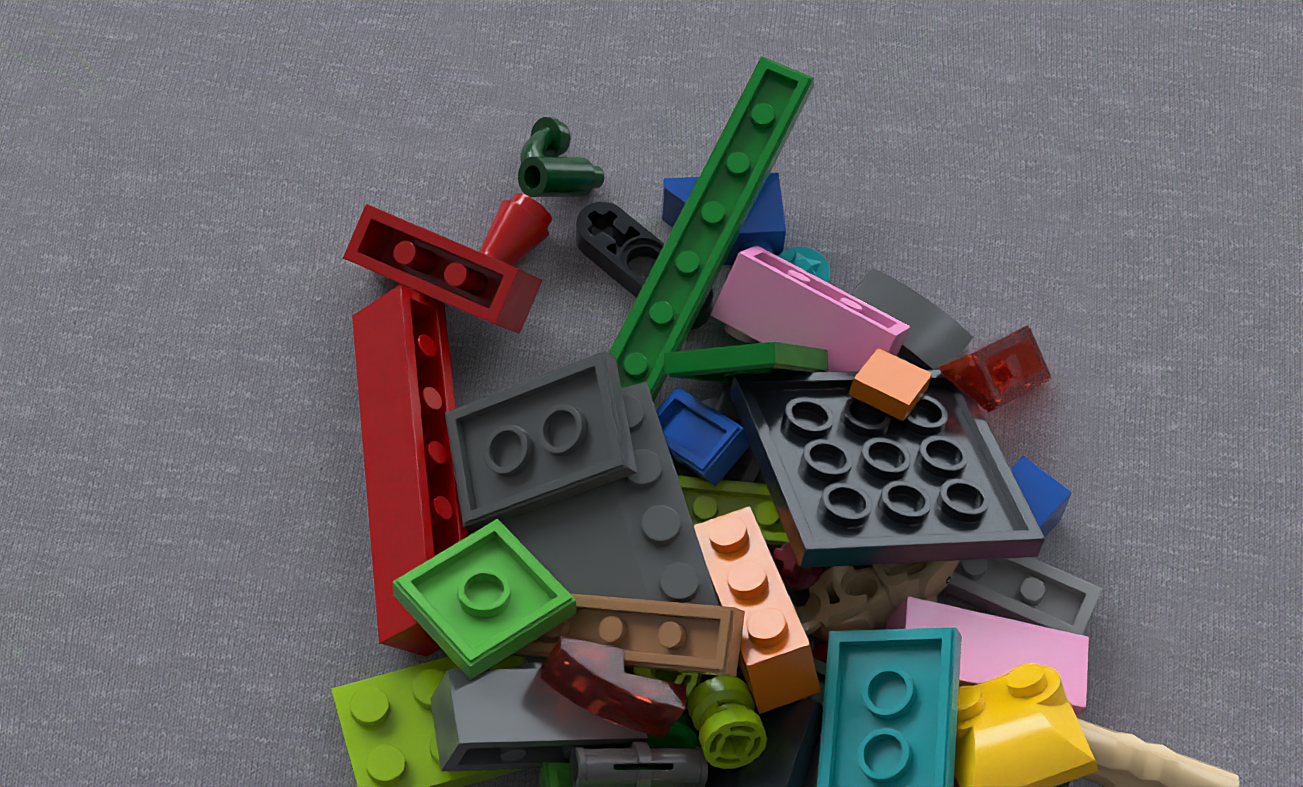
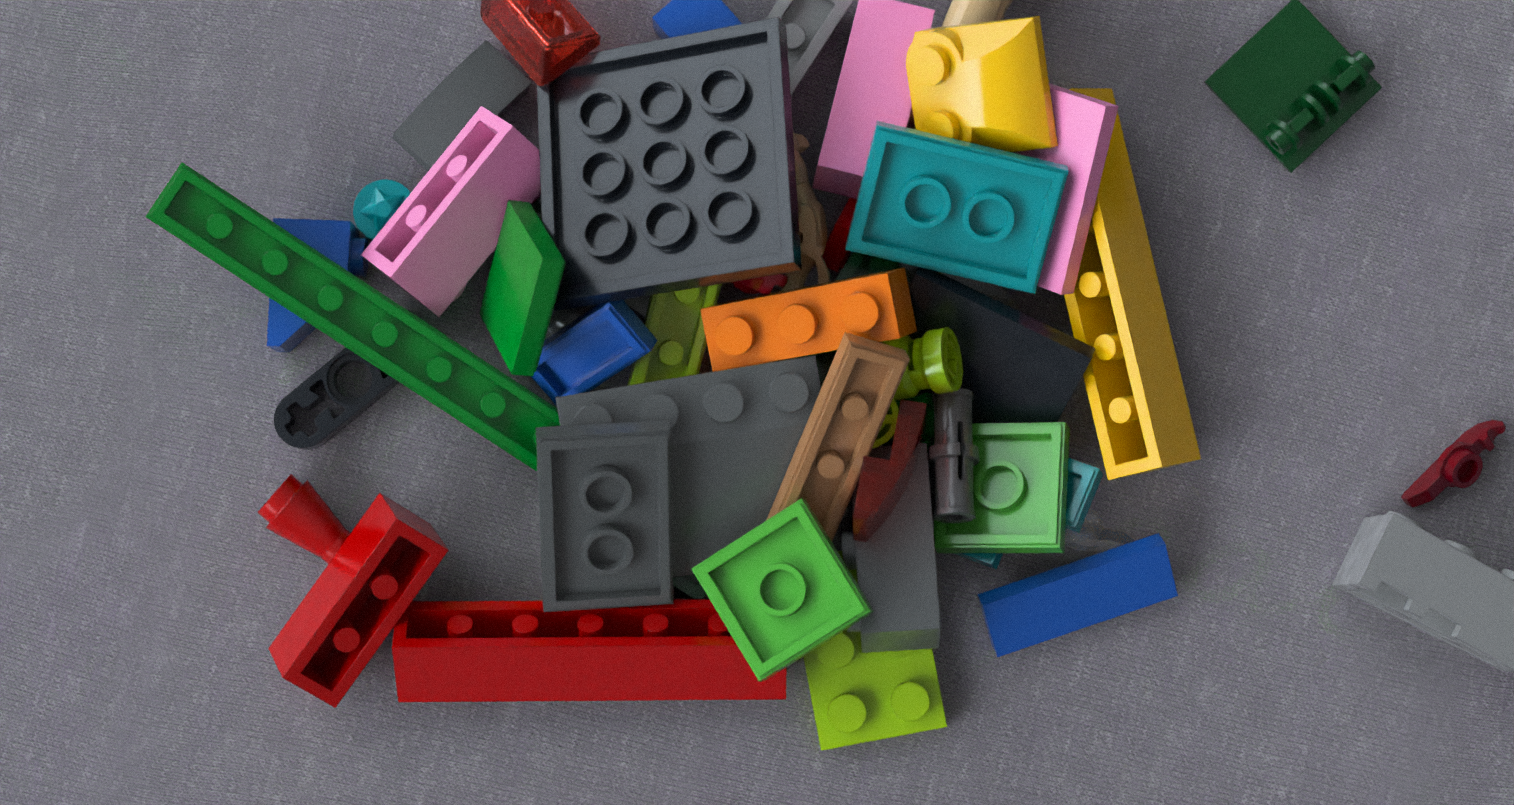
camera: 85 degrees left, 25 degrees up
dark green plant [518,117,604,197] -> none
tile [849,348,932,421] -> none

